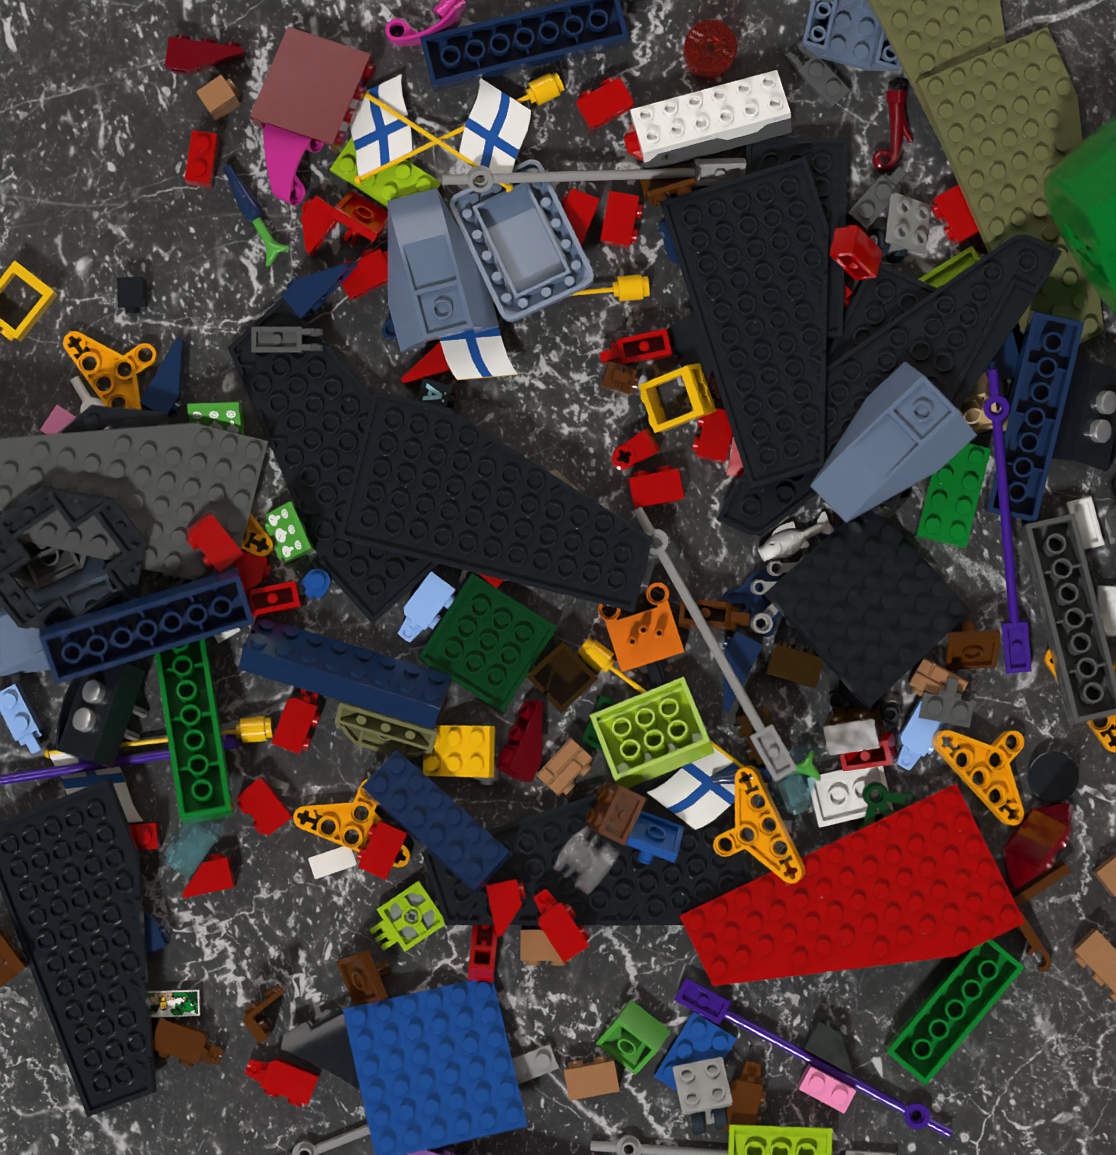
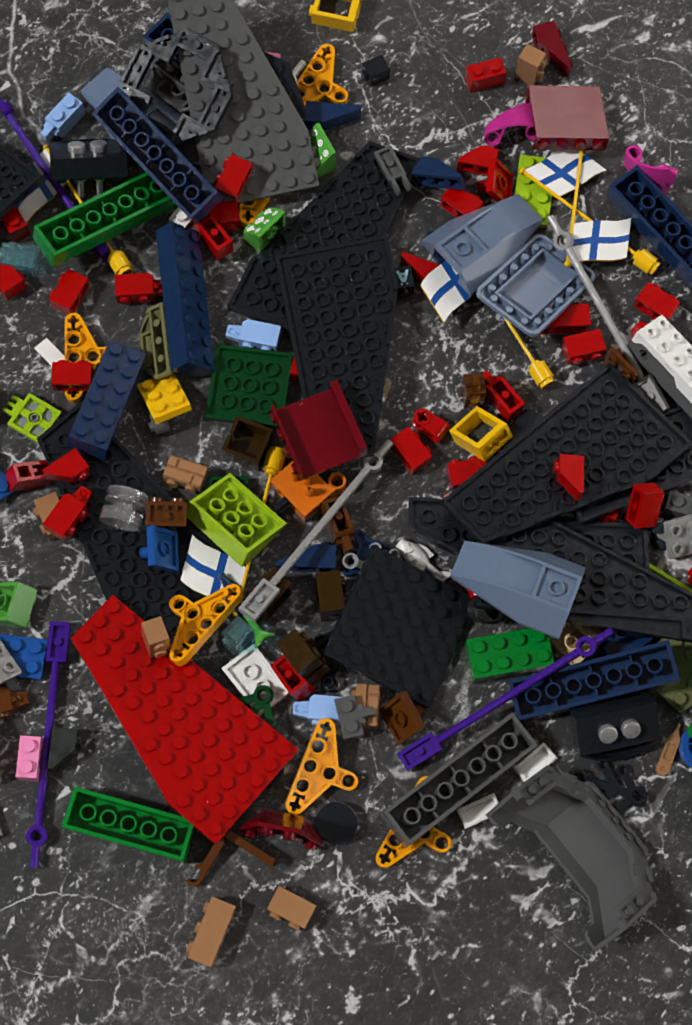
camera: 60 degrees right, 15 degrees down
dark blue piece [223,164,290,266] -> none
blue plate [300,569,332,600] -> none
dark red slope [496,700,542,782] -> none
none -> medium nougat brick [141,616,170,658]
none -> dark red panel [269,380,368,481]
none -> red slope [553,454,584,501]

